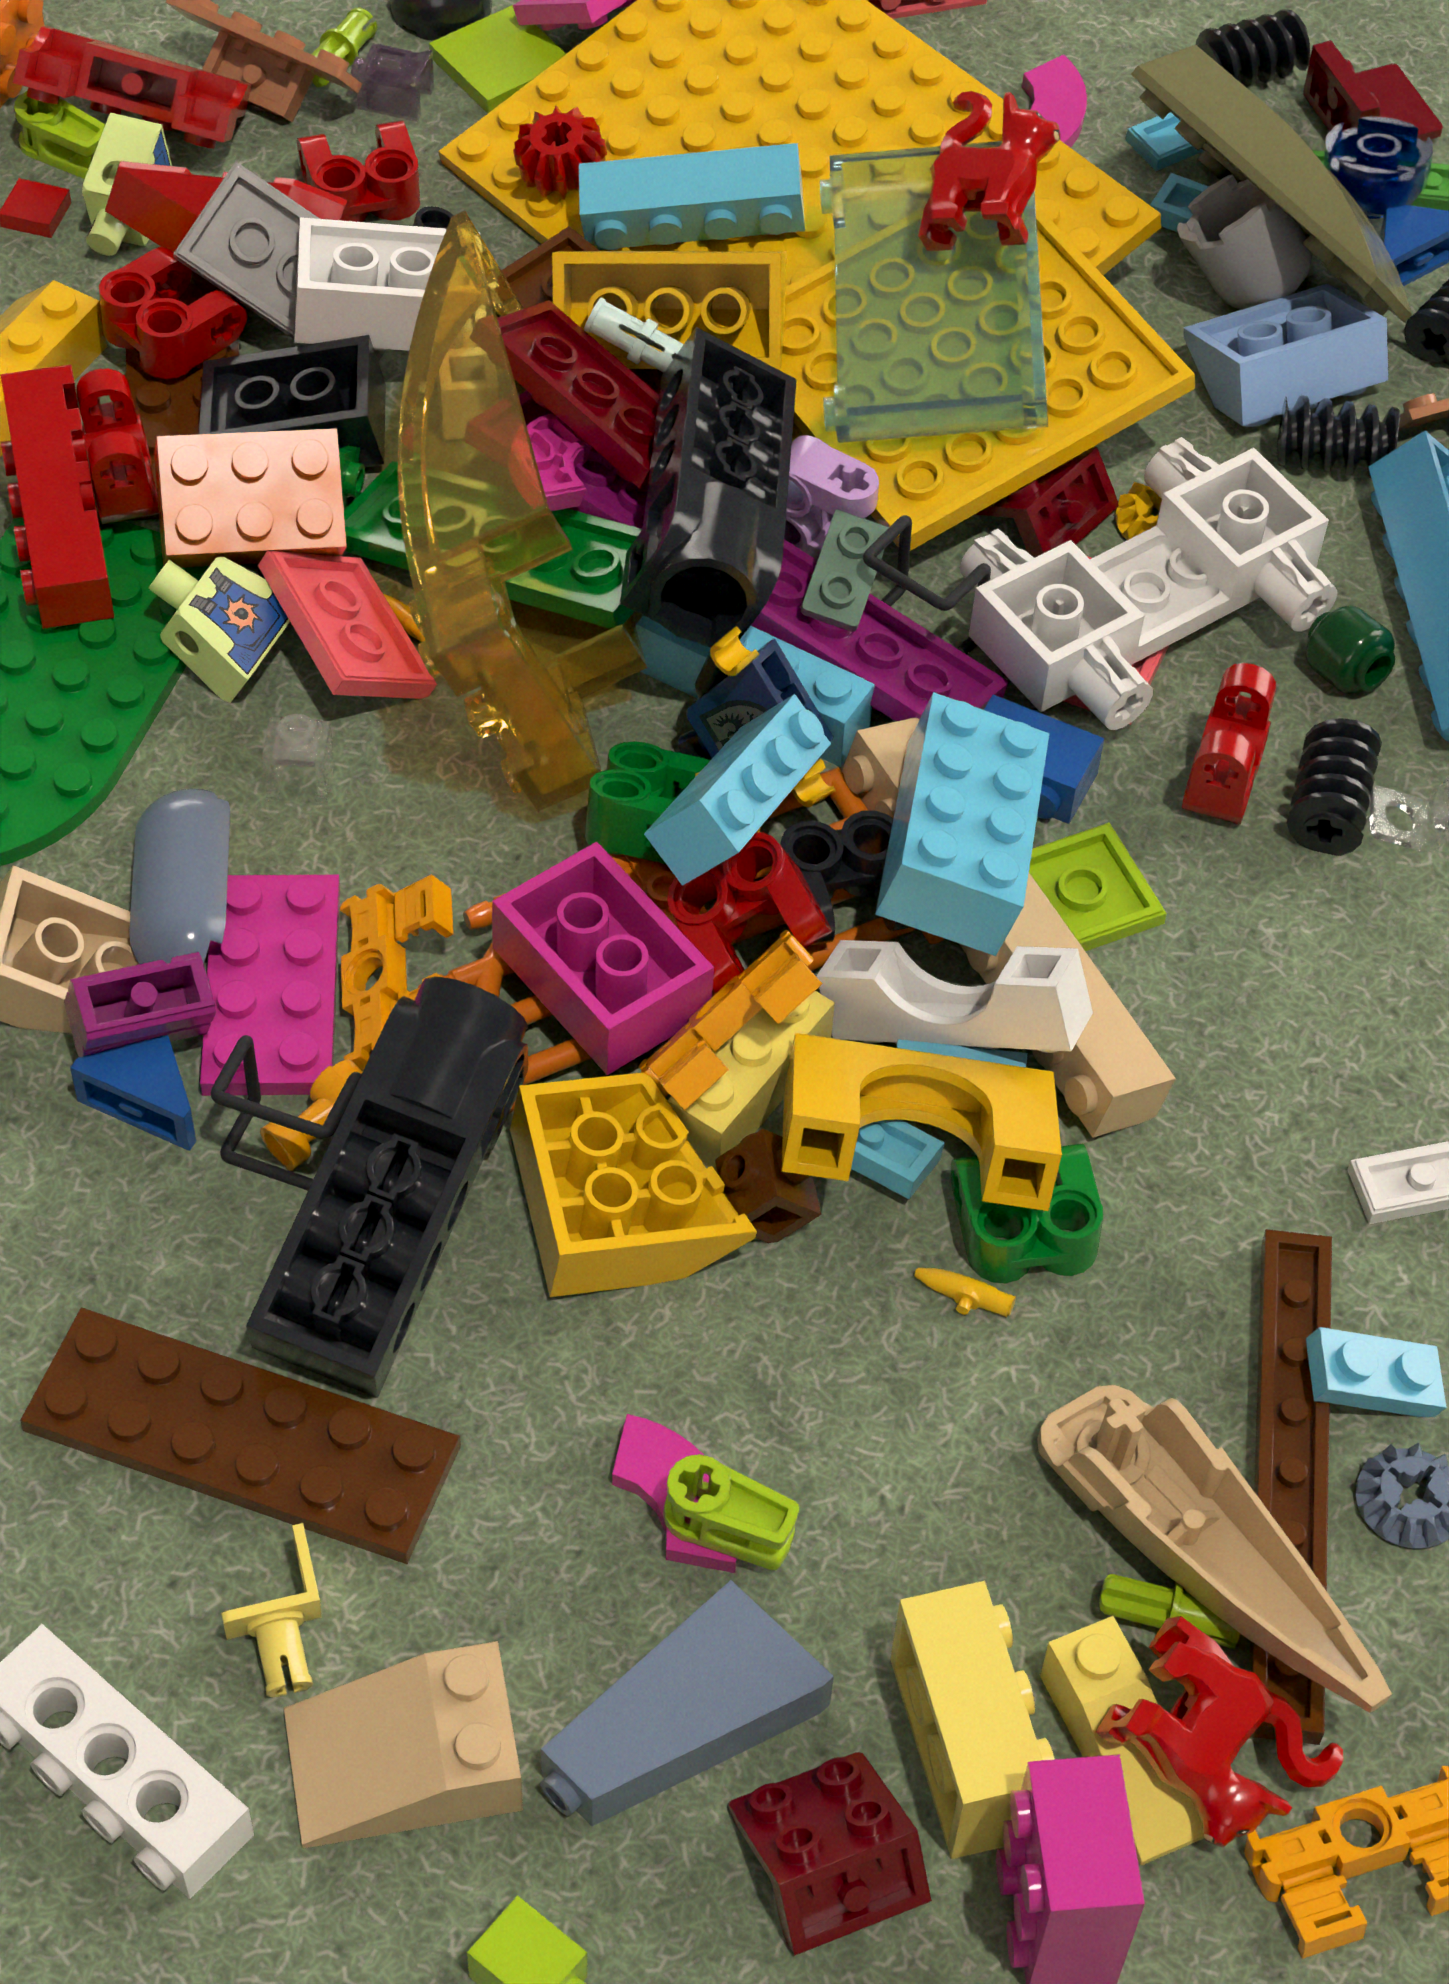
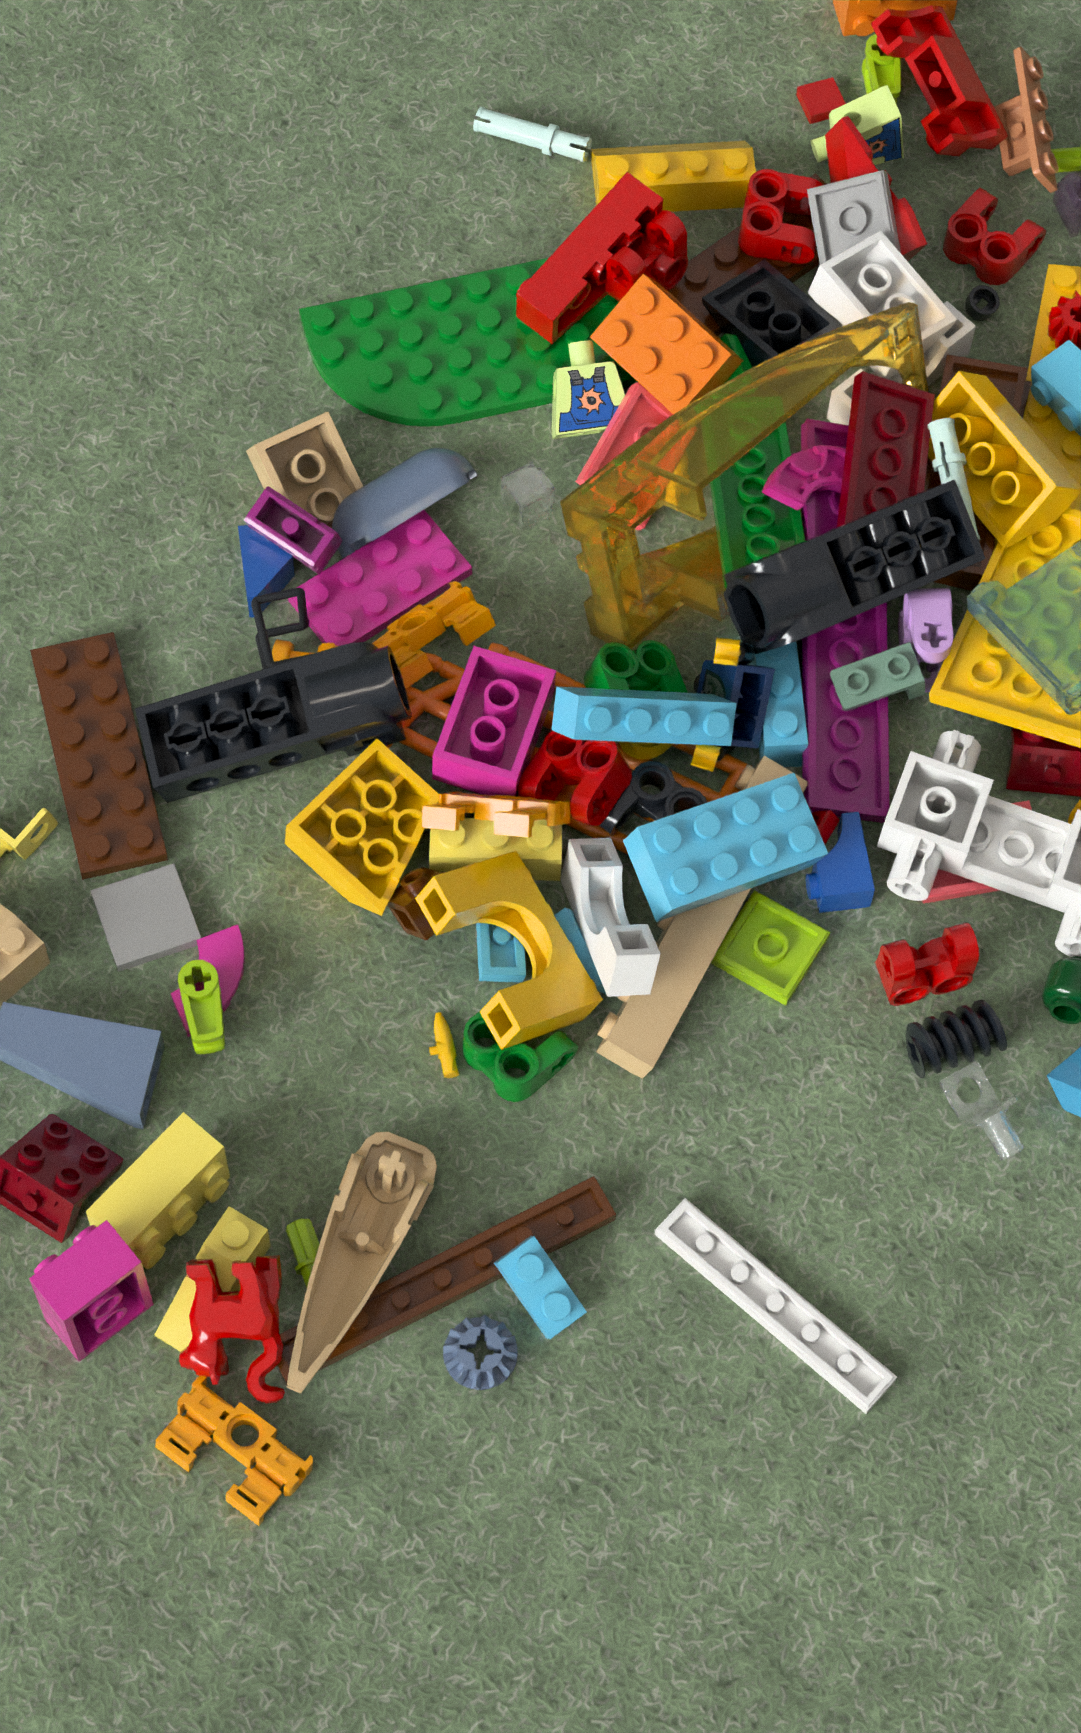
camera: 55 degrees right, 10 degrees up
black piece [863,515,991,655] -> none
none -> light grey tile [90,863,201,972]

